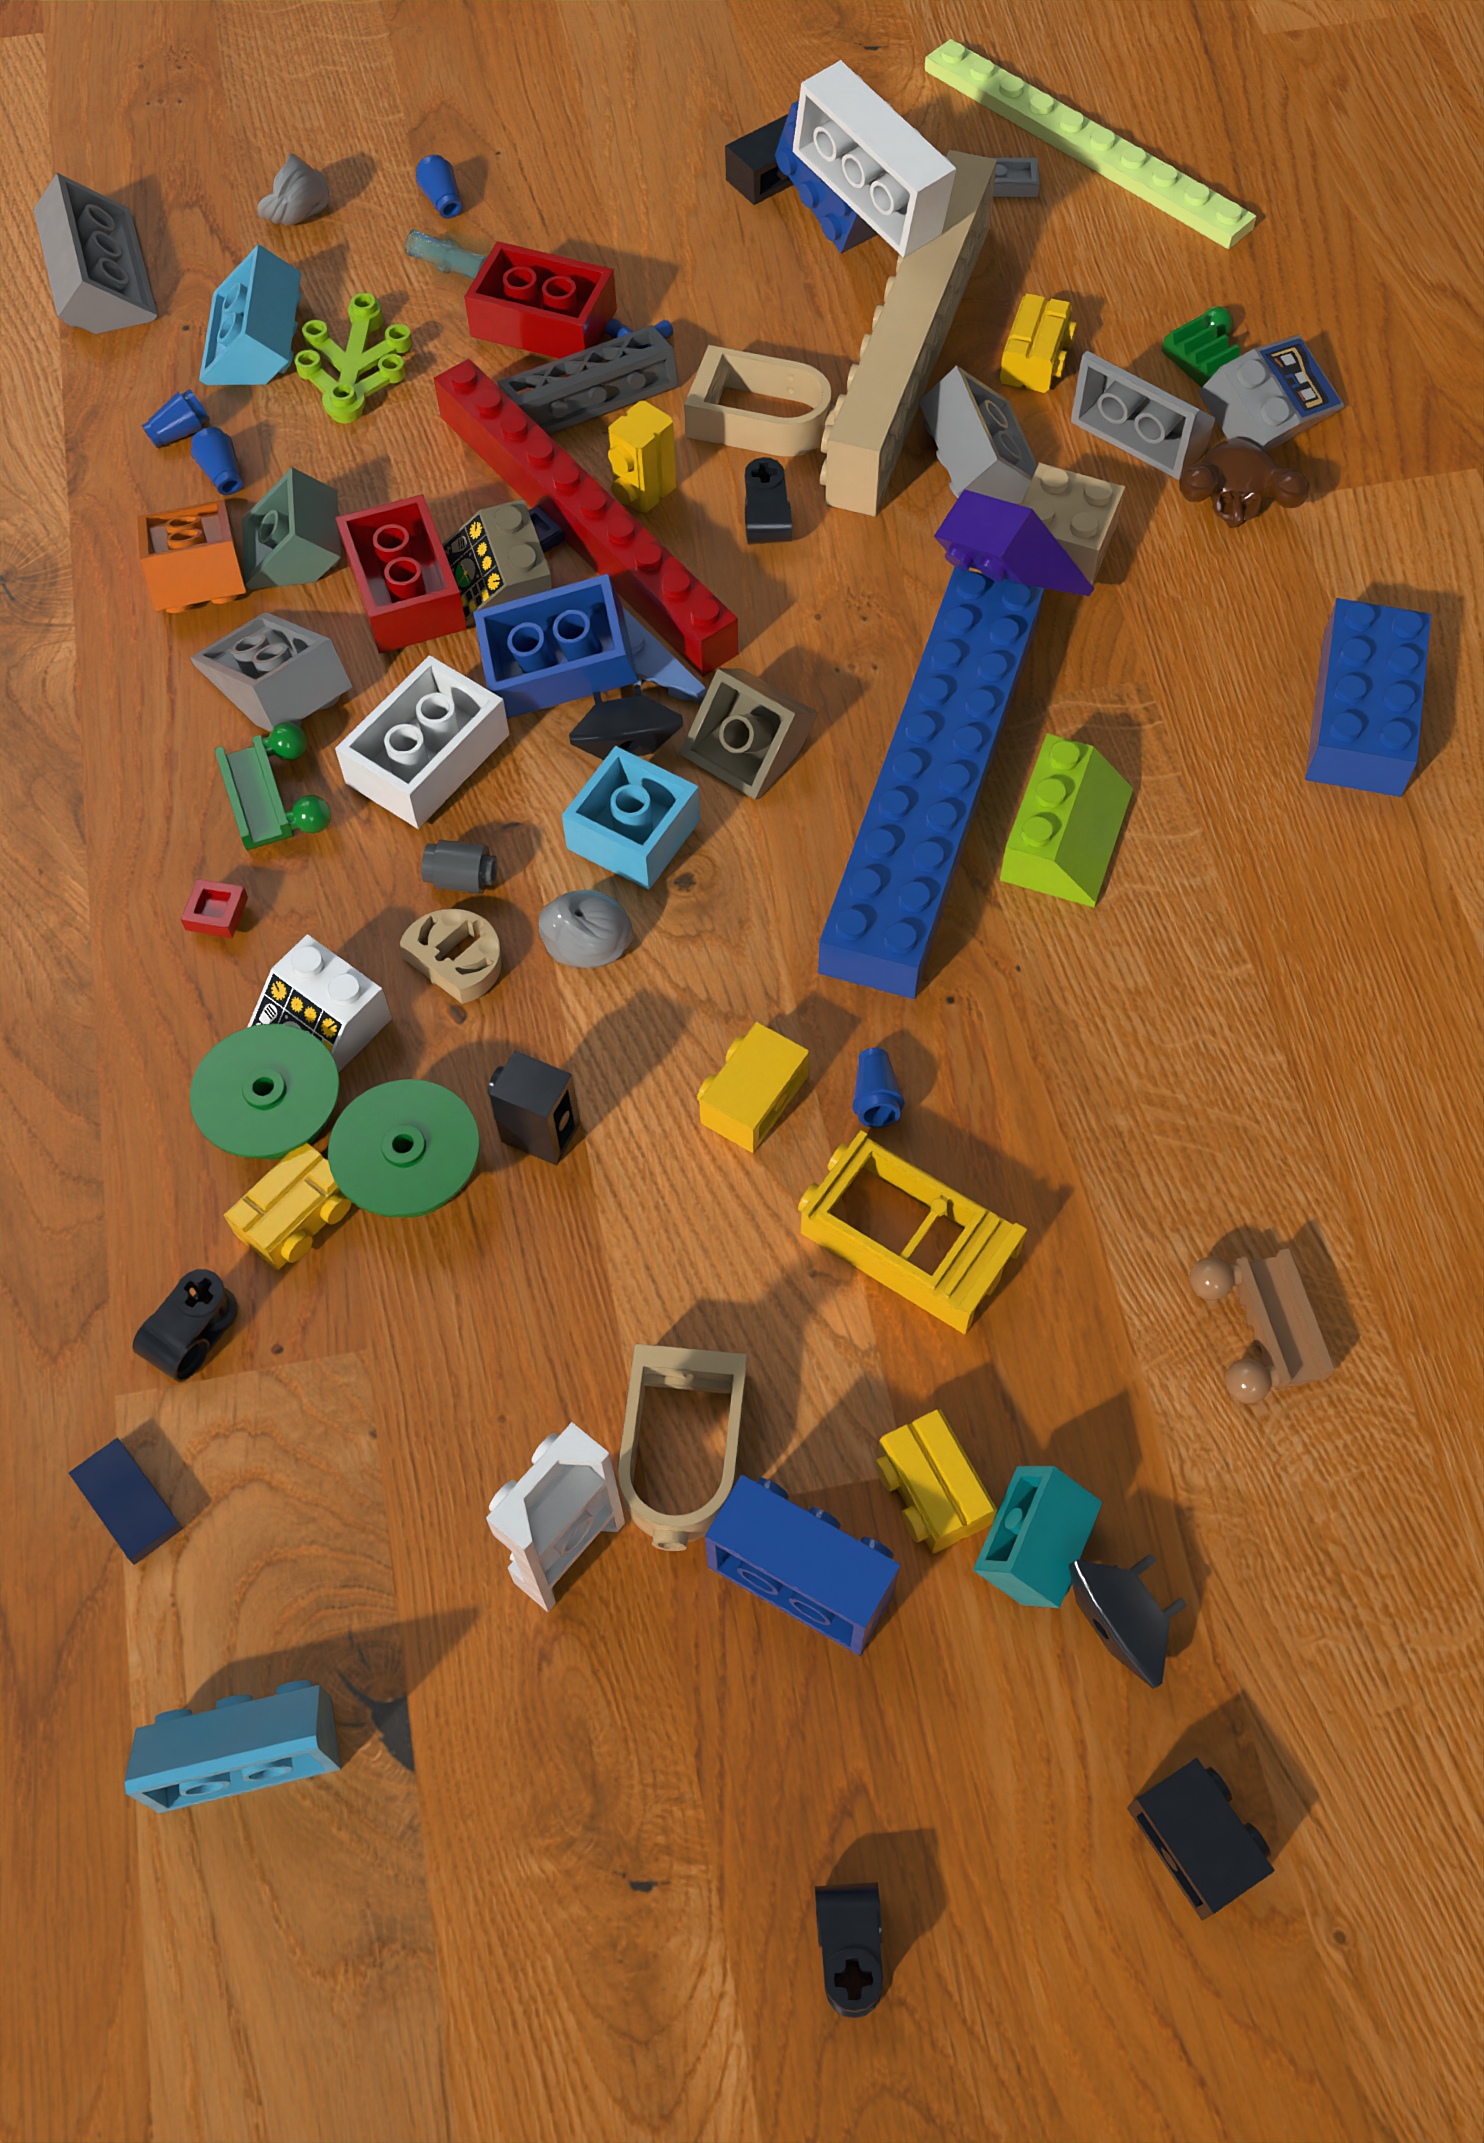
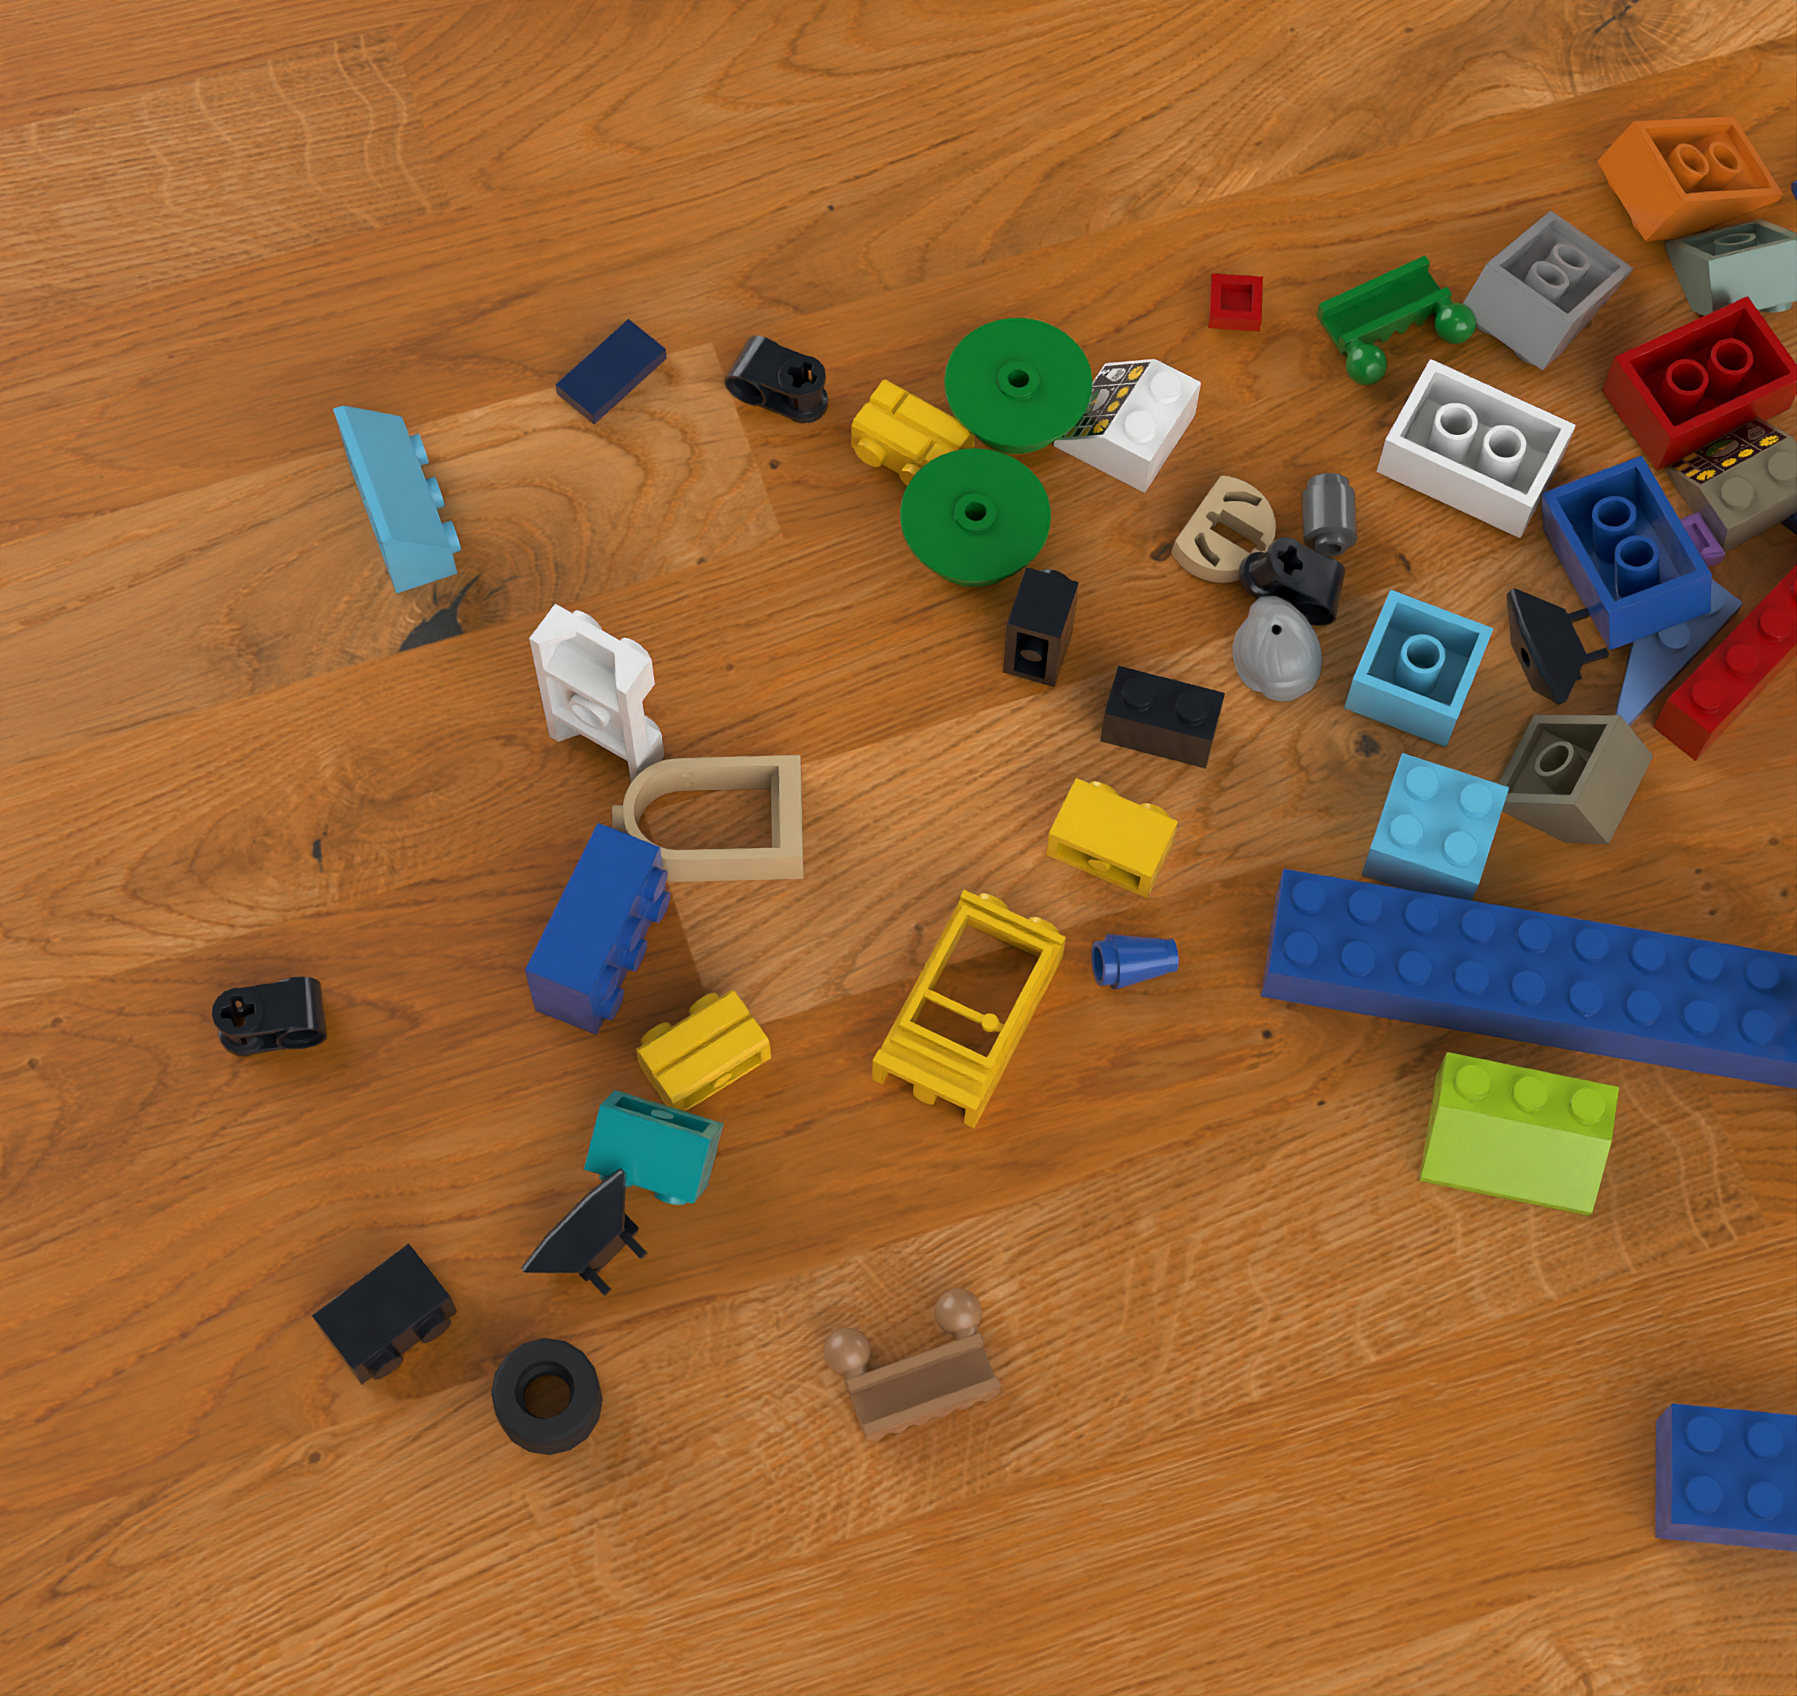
camera: 80 degrees right, 5 degrees up
none -> black tyre [491,1338,603,1455]
none -> black brick [1100,666,1225,769]
none -> black piece [1239,537,1346,626]
none -> medium azure brick [1361,753,1509,901]

